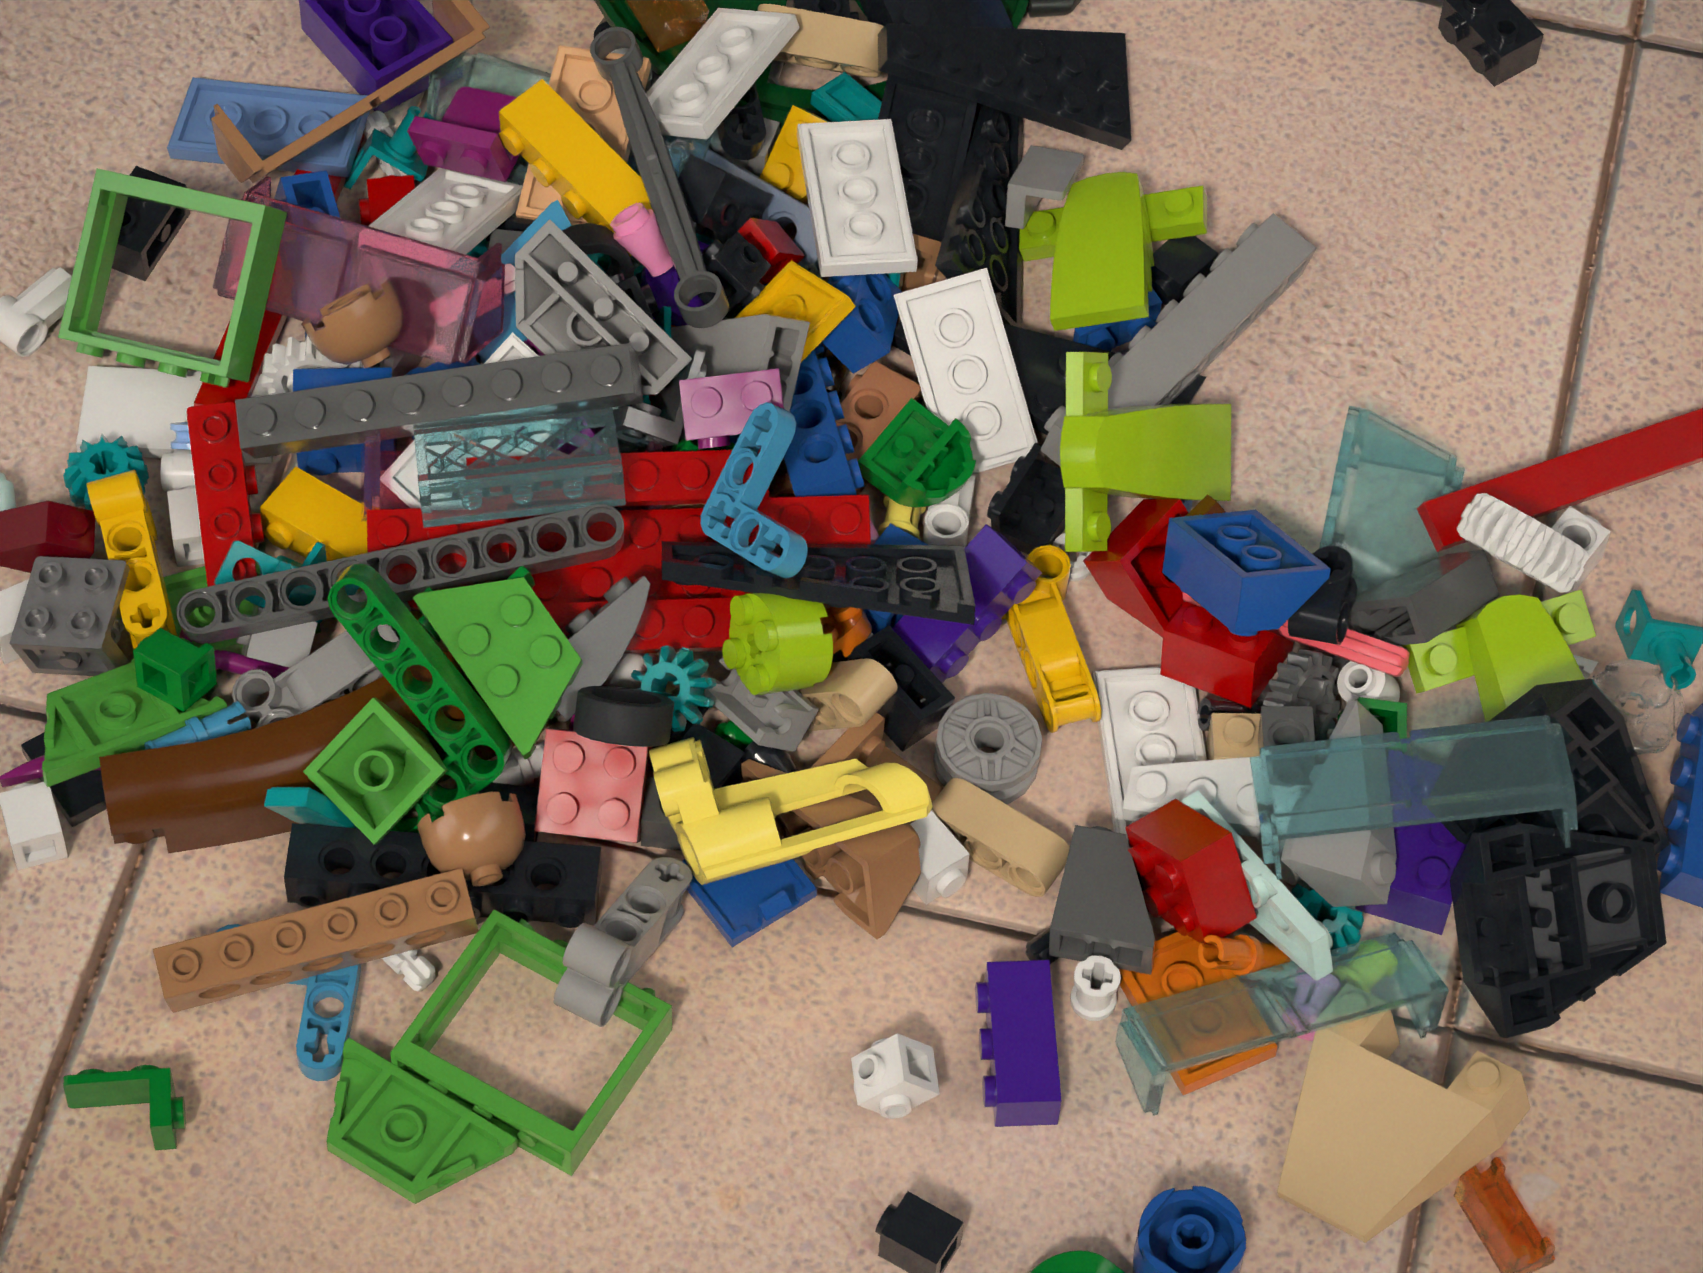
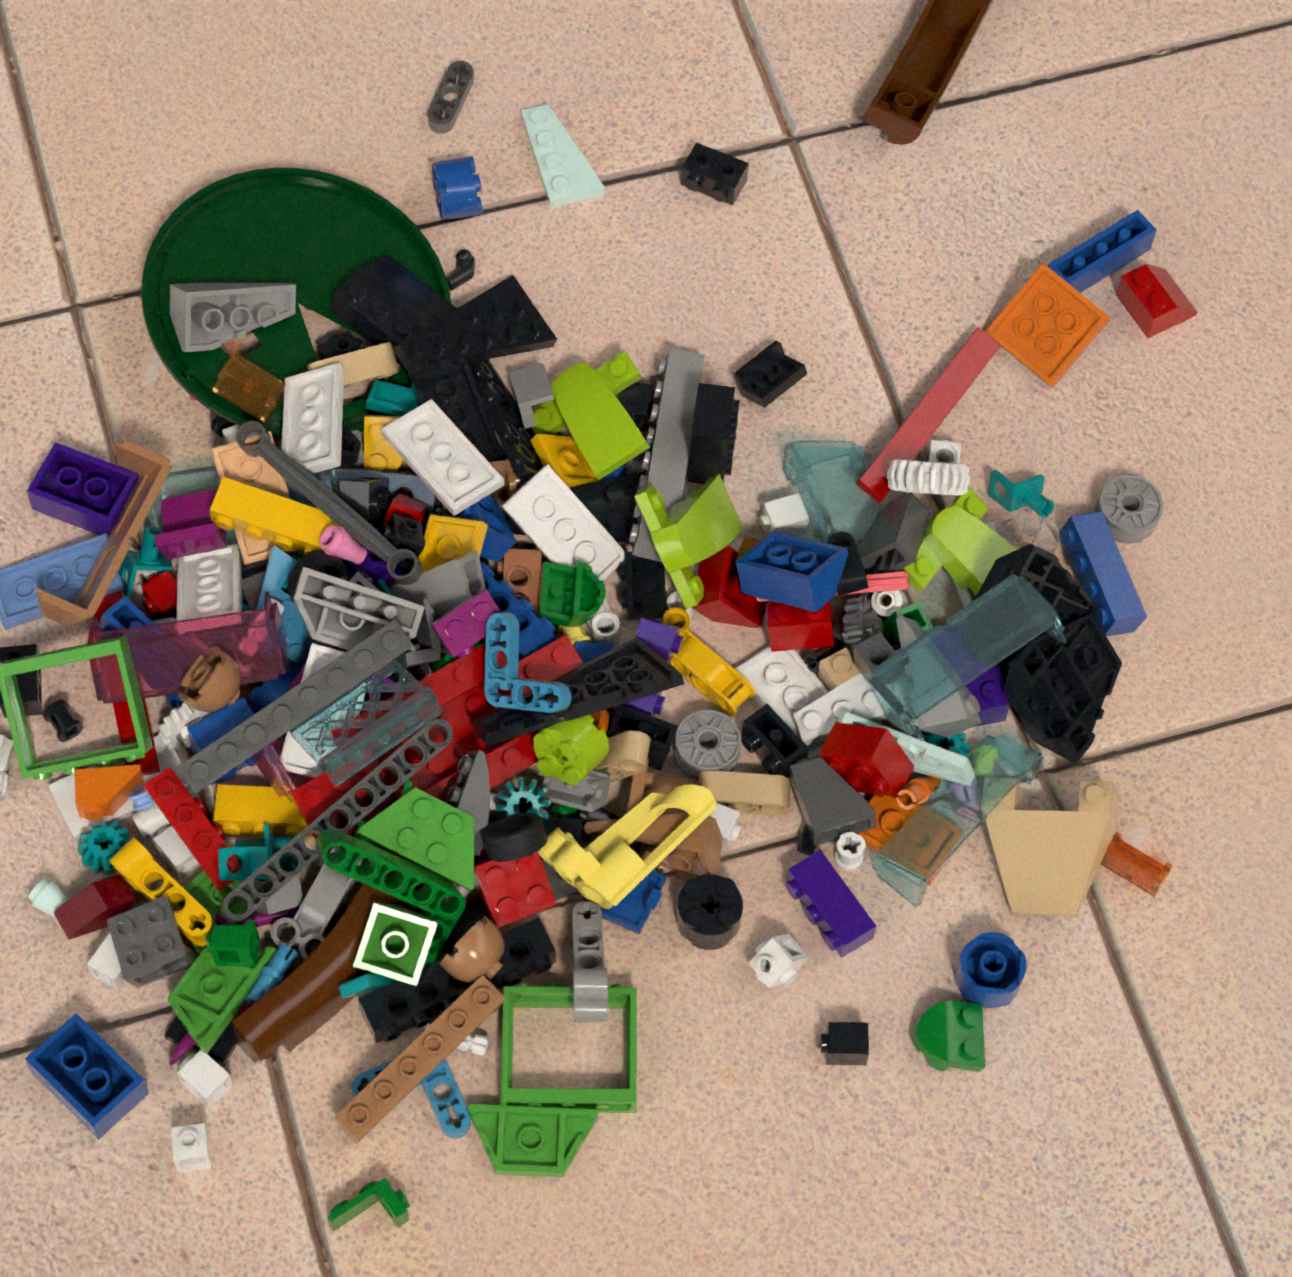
camera: 30 degrees left, 5 degrees up
none -> black bush [42,700,83,742]
none -> orange slope [75,764,144,820]
none -> yellow tile [530,434,602,488]
none -> black brick [676,874,743,950]
none -> black brick [688,383,740,484]
none -> black bracket [734,341,807,408]
none -> black brick [741,704,809,778]
none -> white brick [759,493,809,536]

